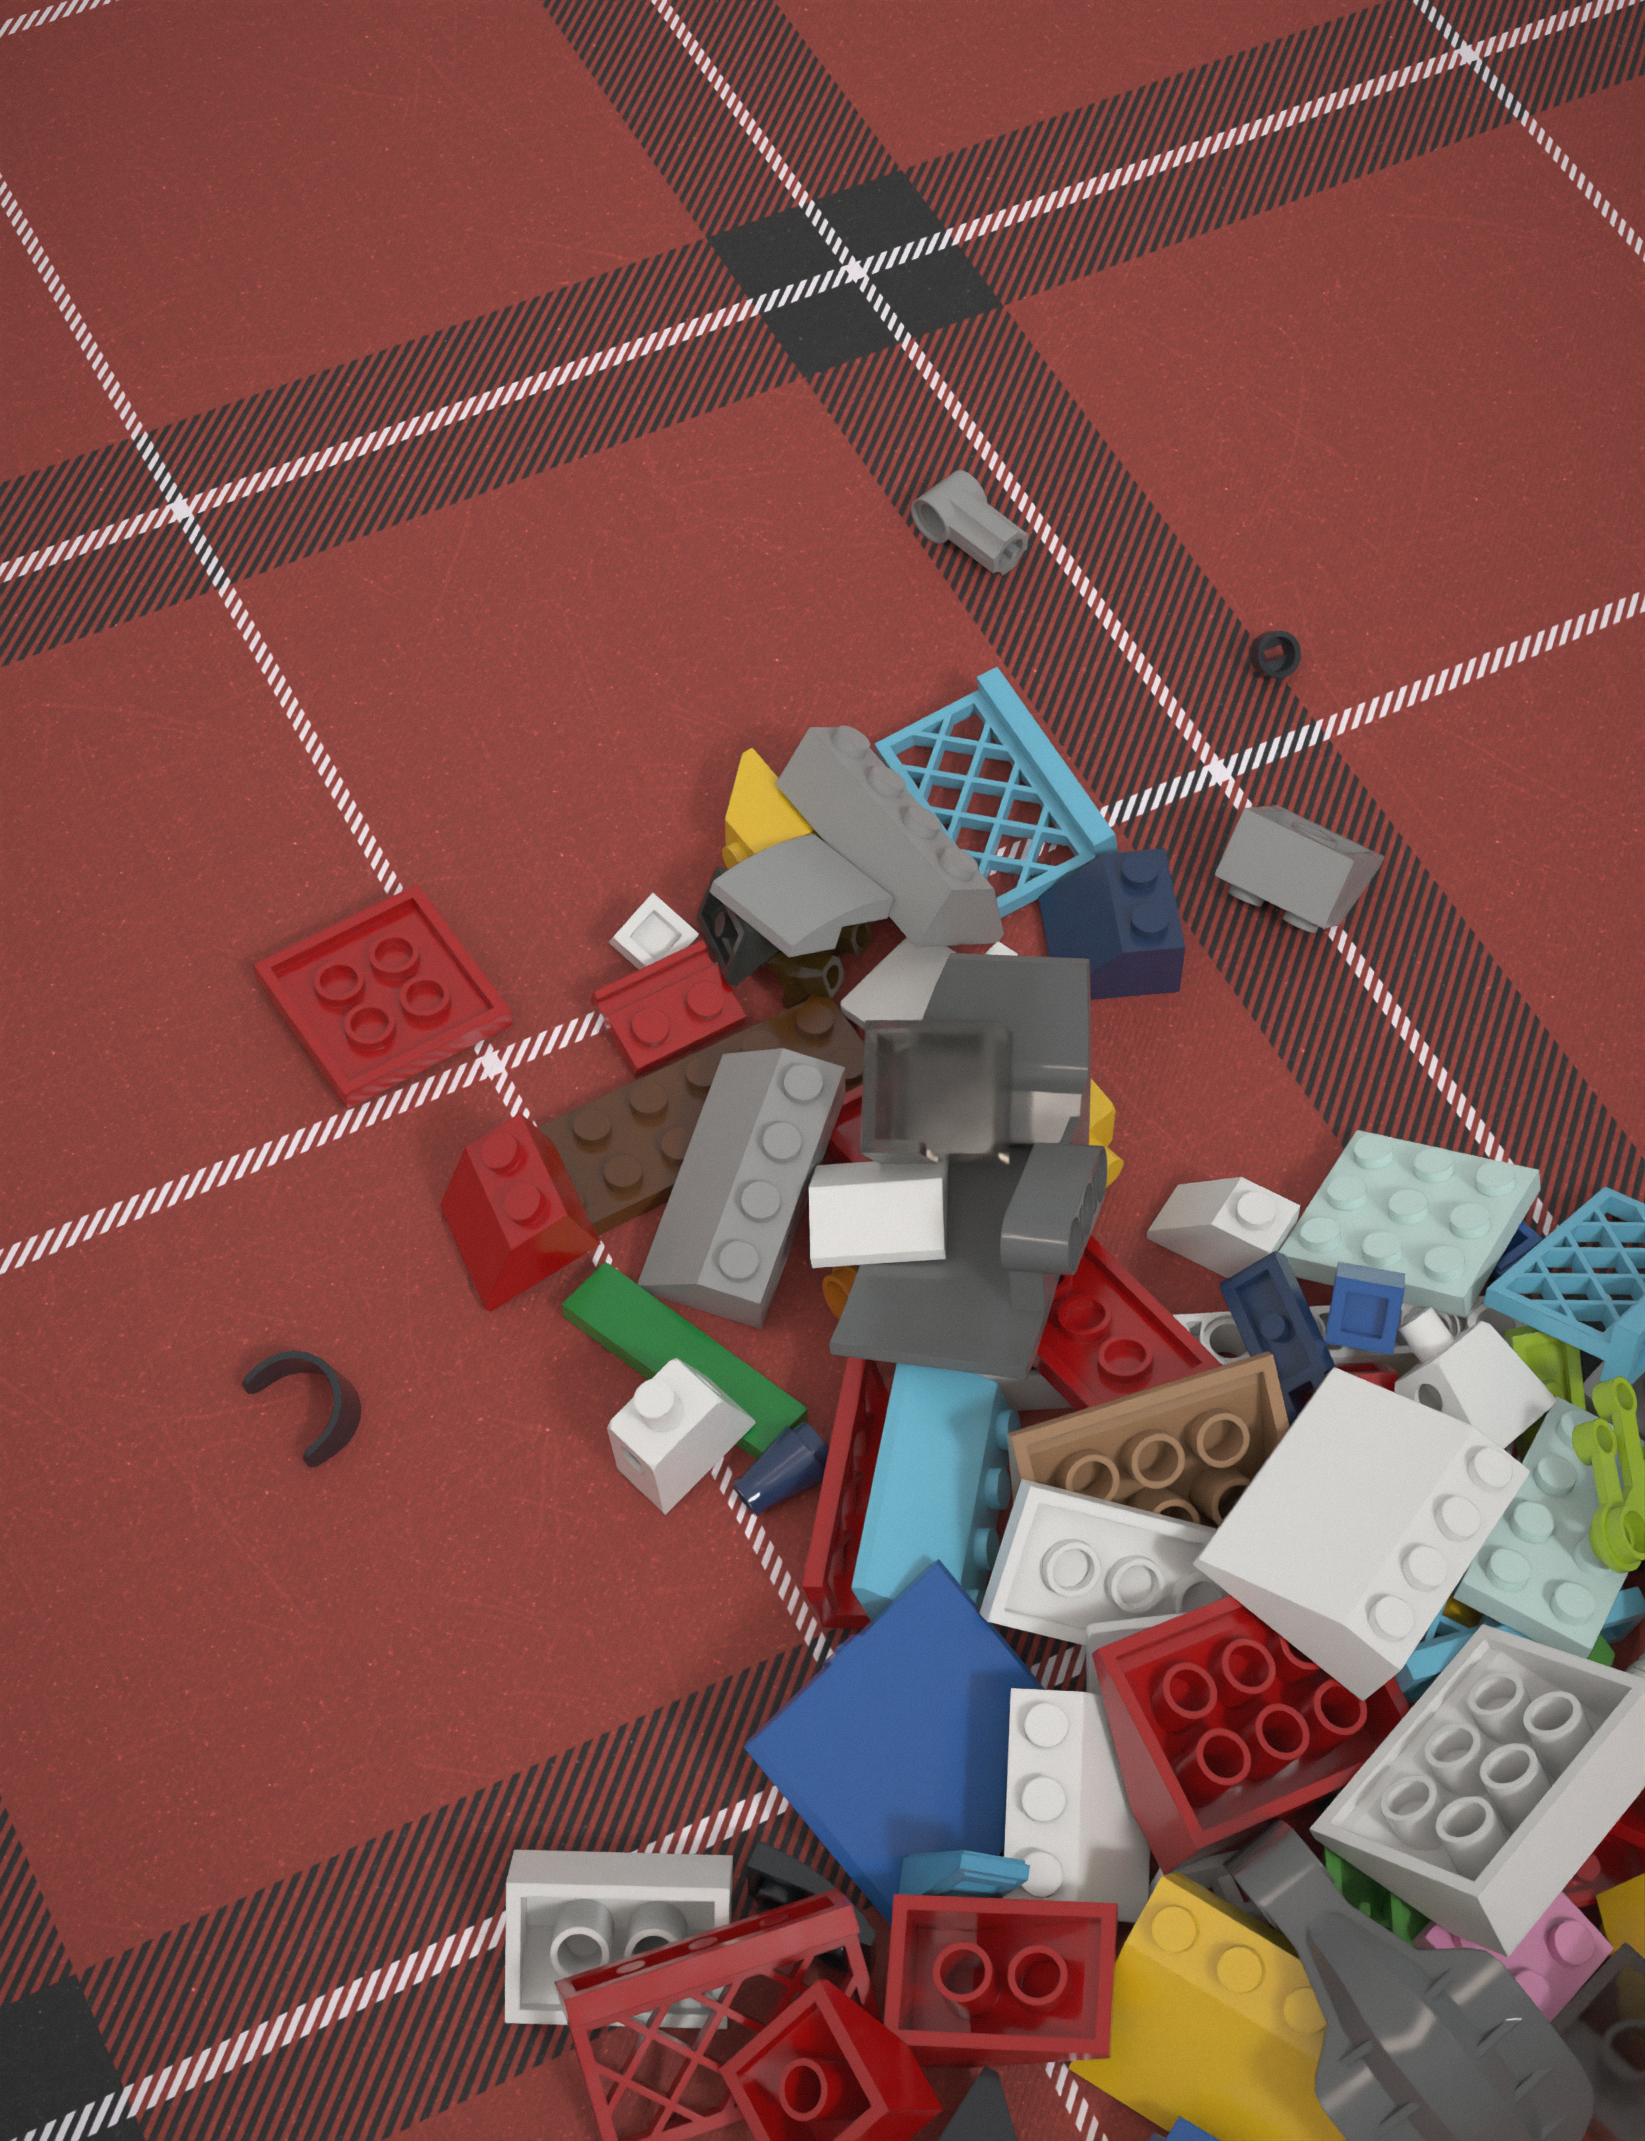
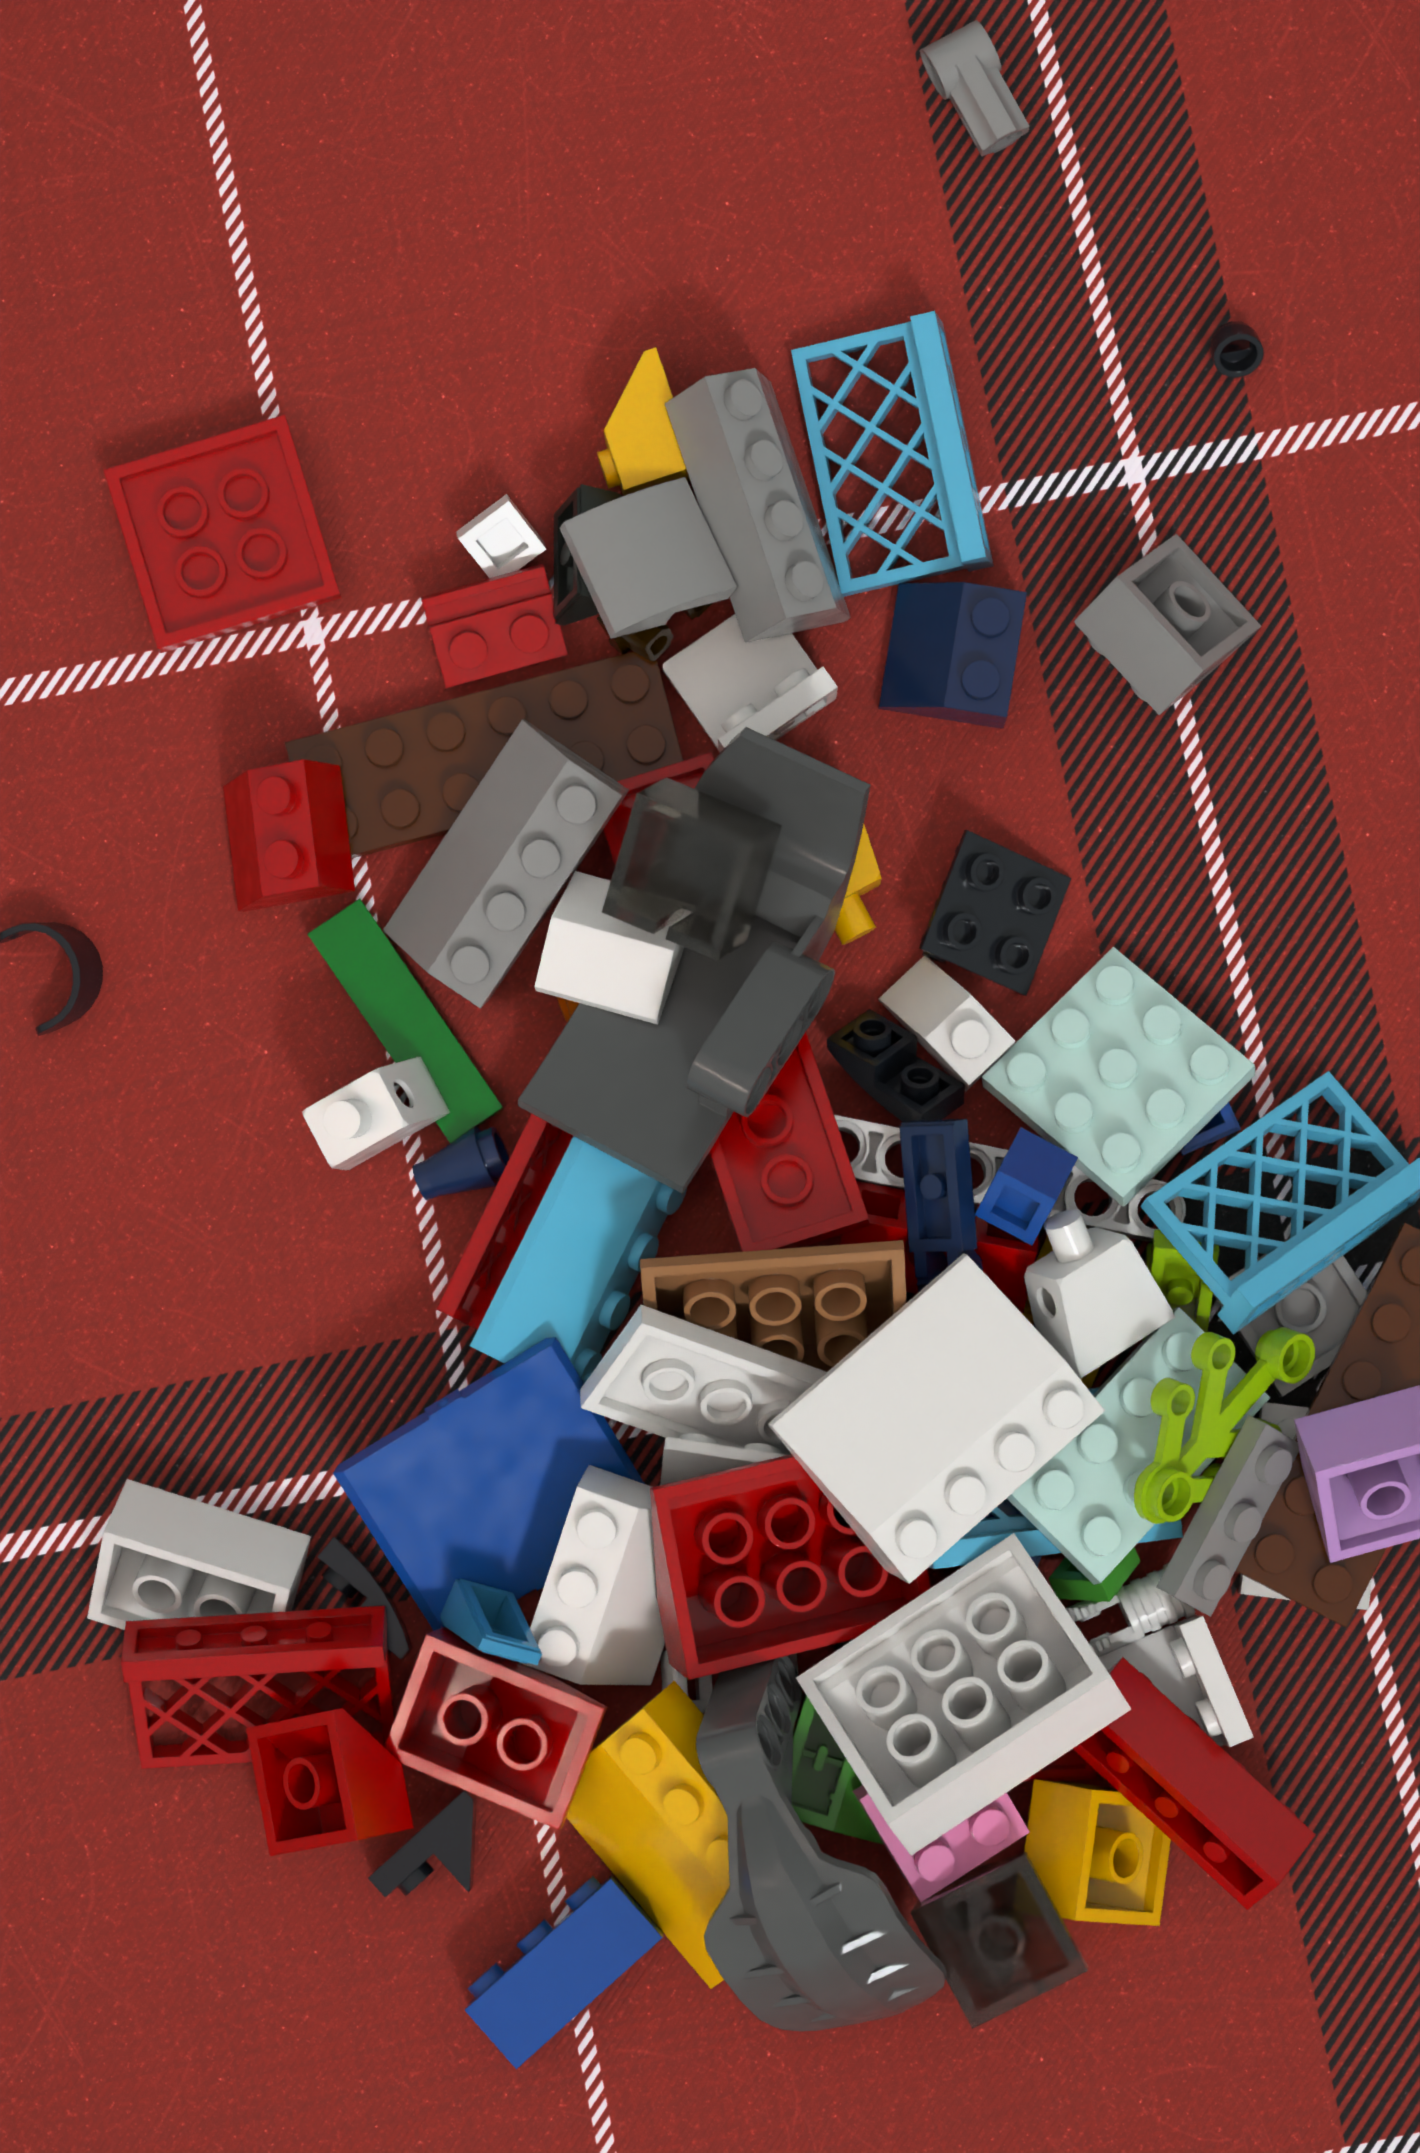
camera: 20 degrees right, 30 degrees up
none -> black slope [827,1009,965,1122]
none -> black hinge [919,830,1071,996]

